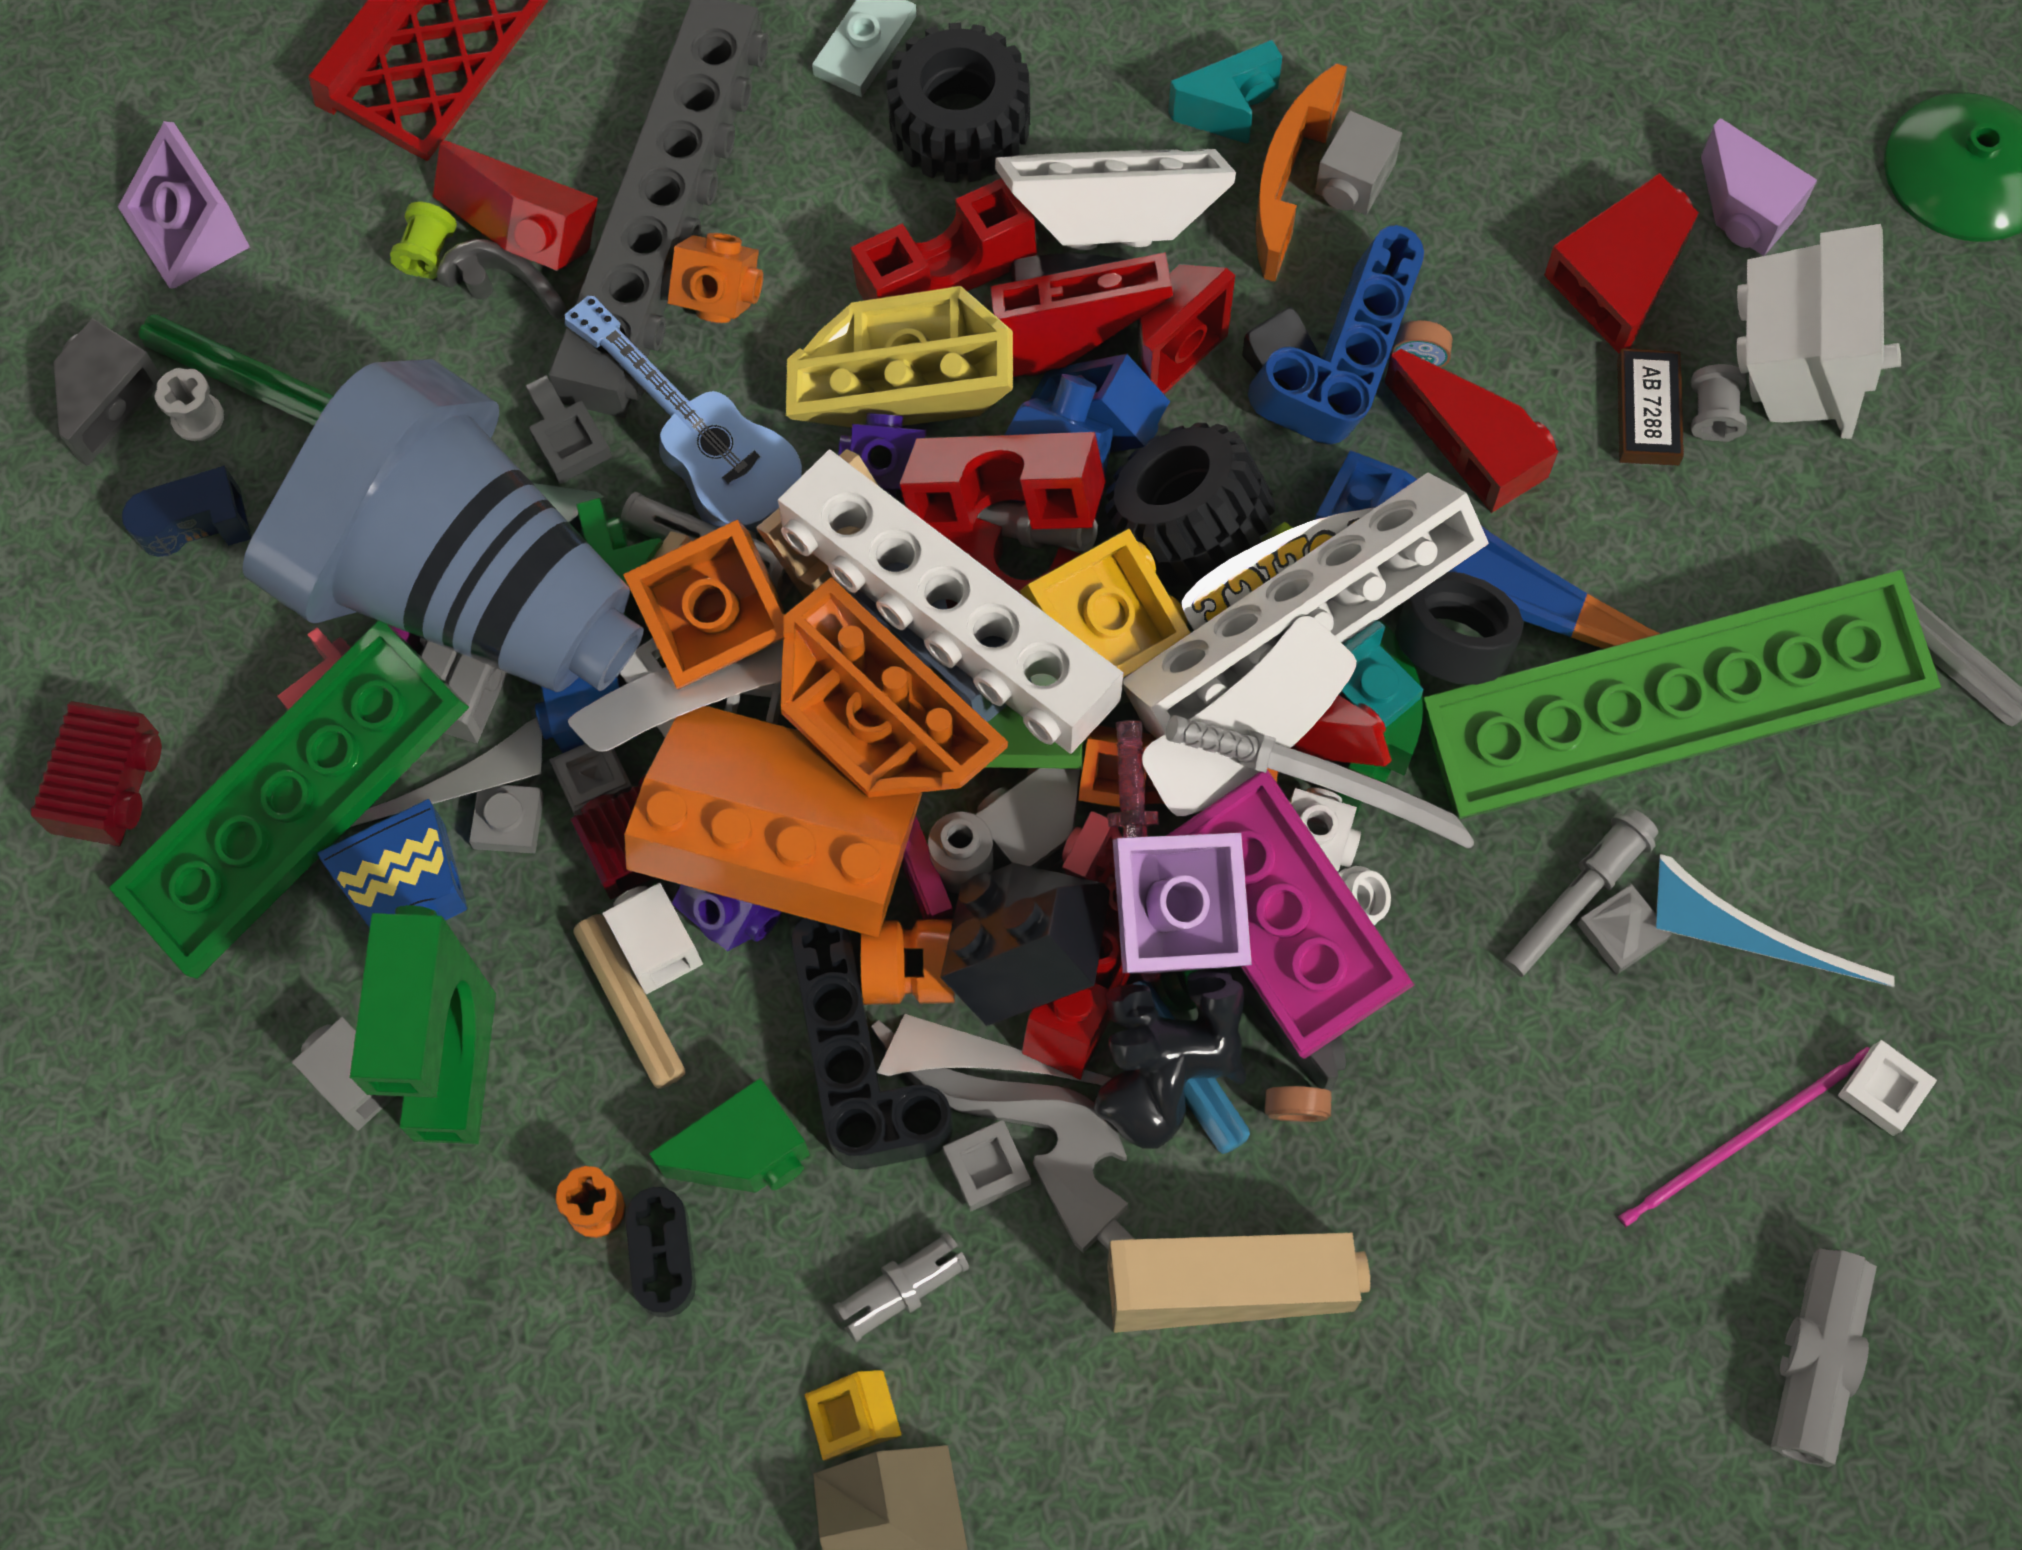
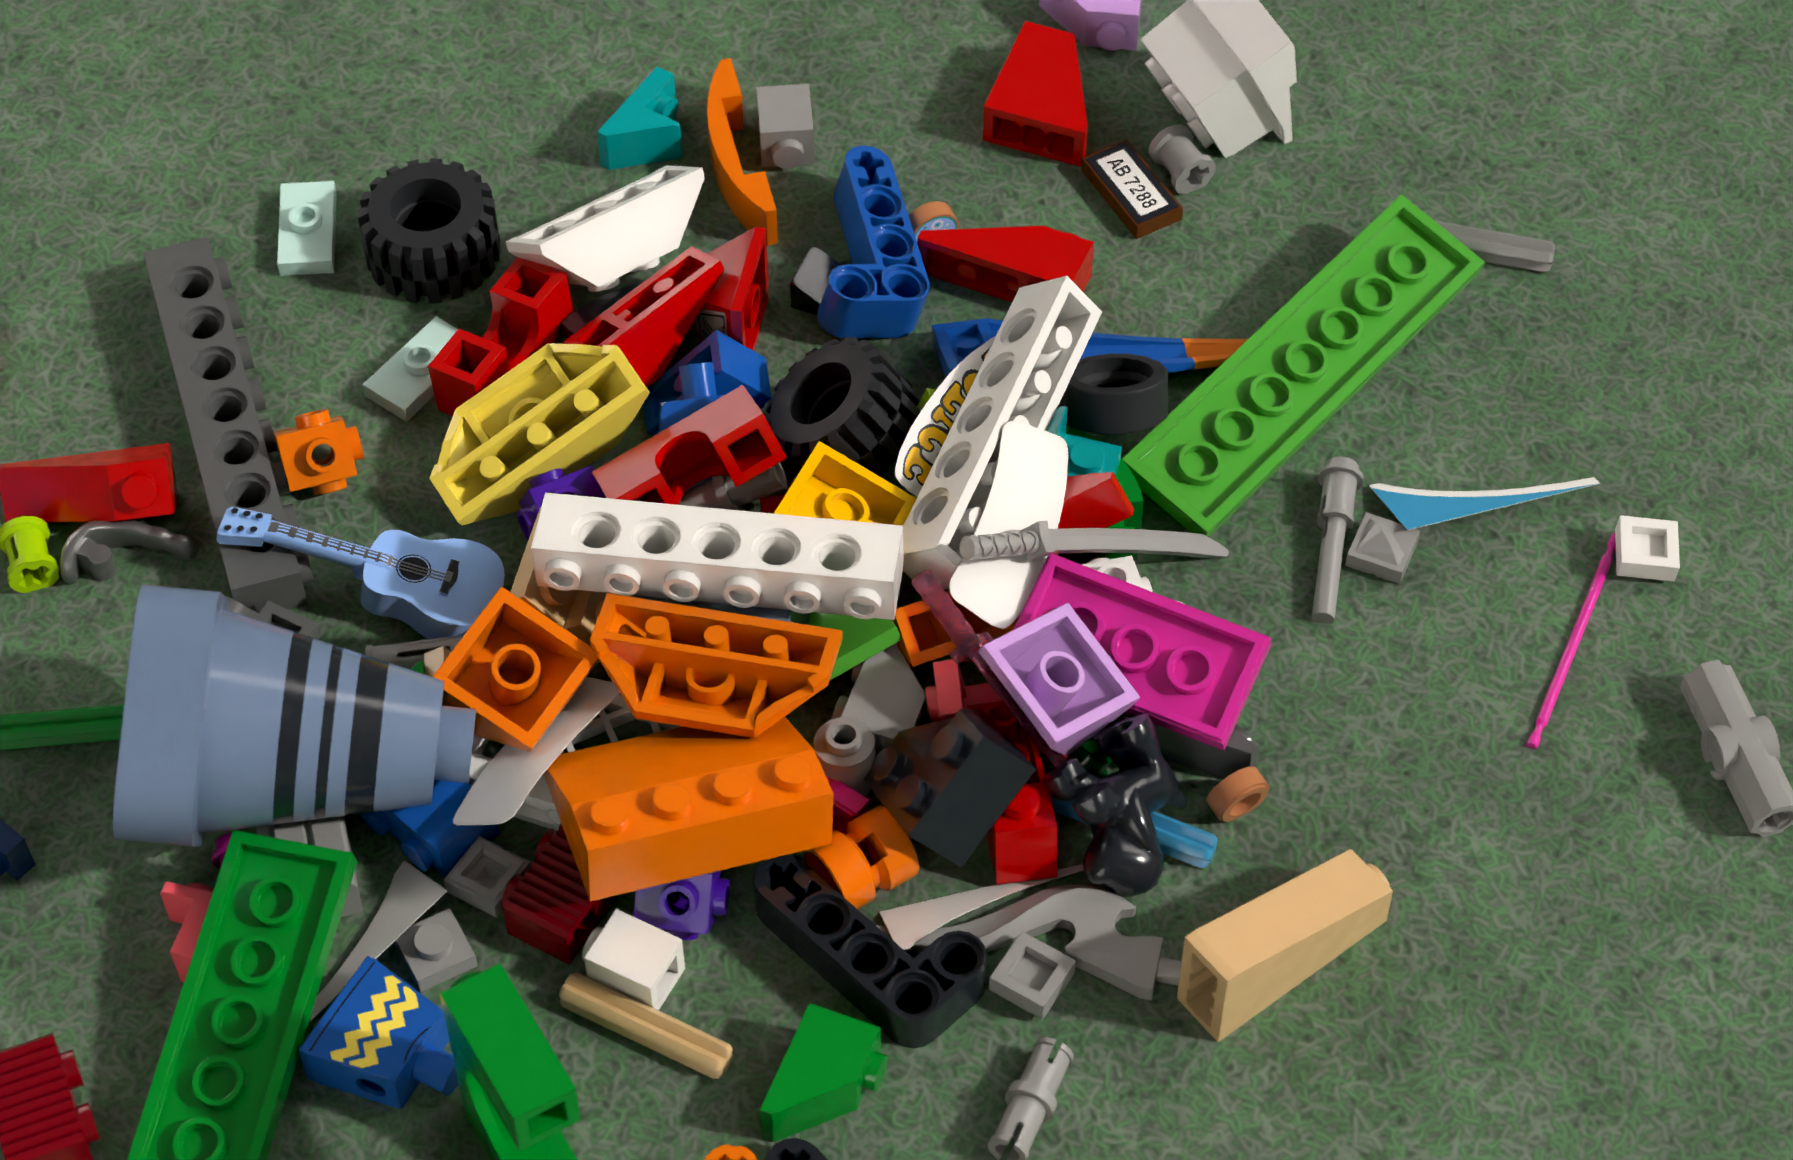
camera: 35 degrees left, 15 degrees down
none -> light aqua plate [362,316,458,422]

